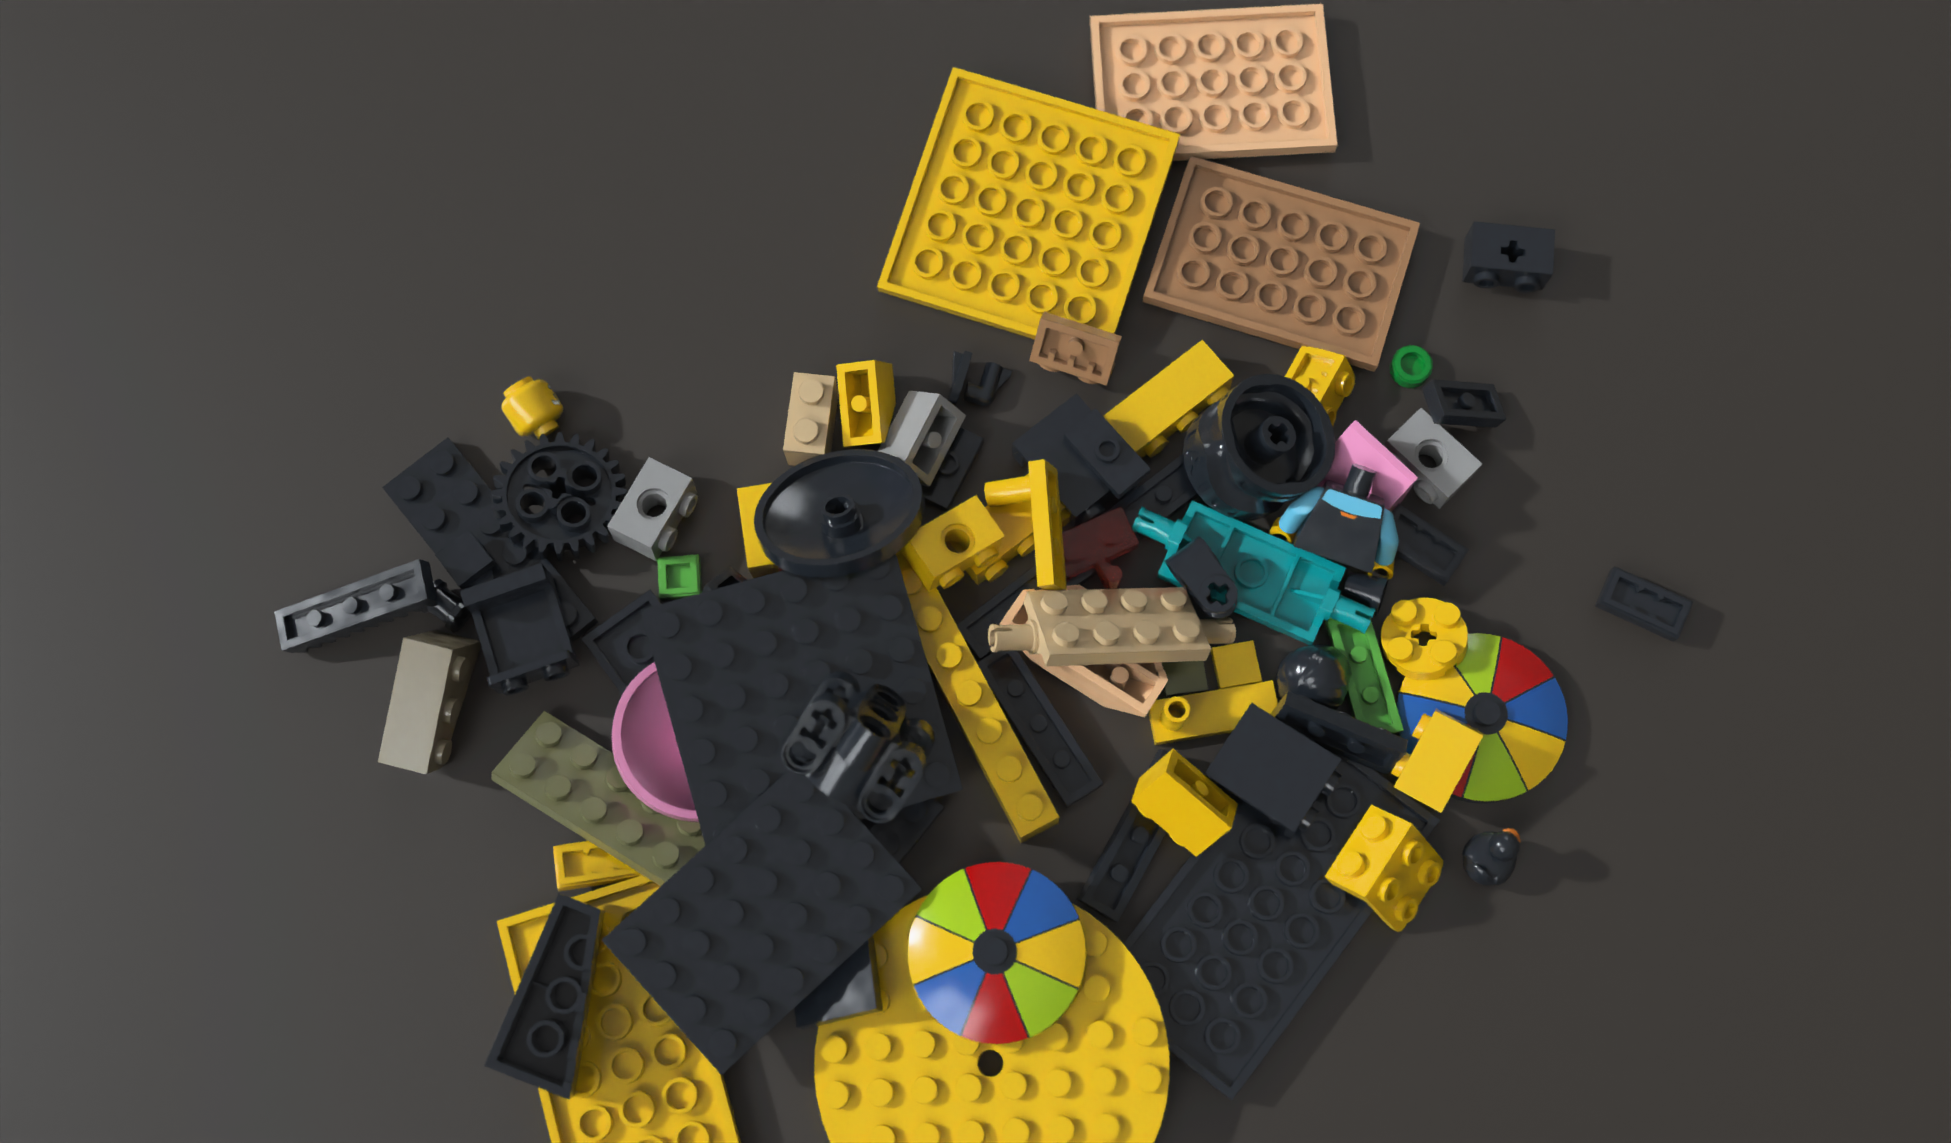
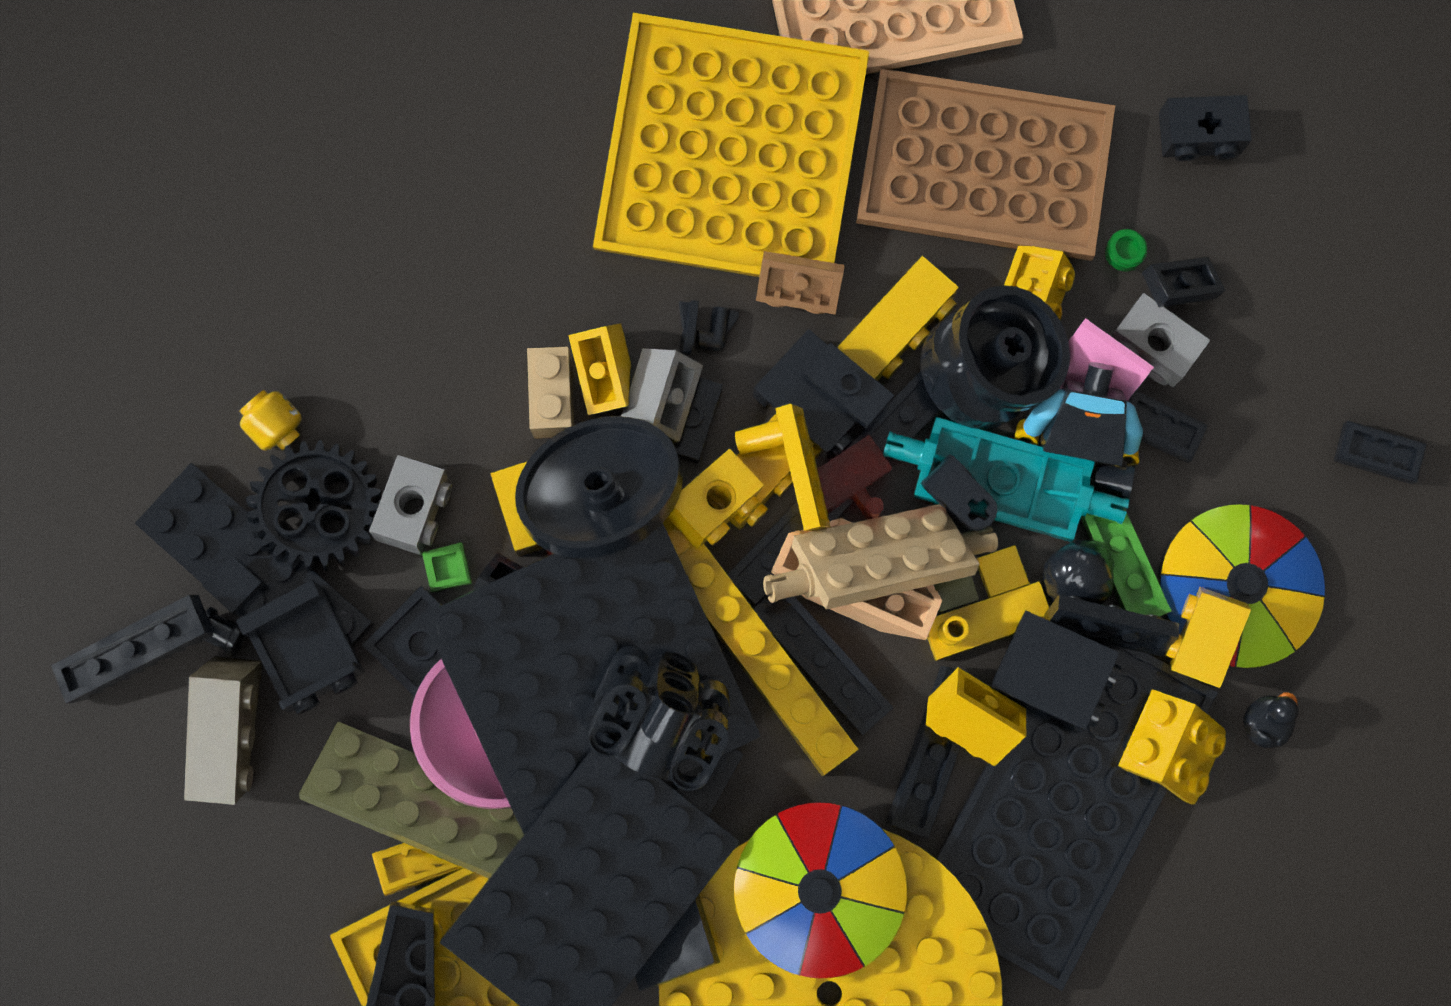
camera: 15 degrees left, 5 degrees up
yellow plate [1381,598,1468,680] -> none

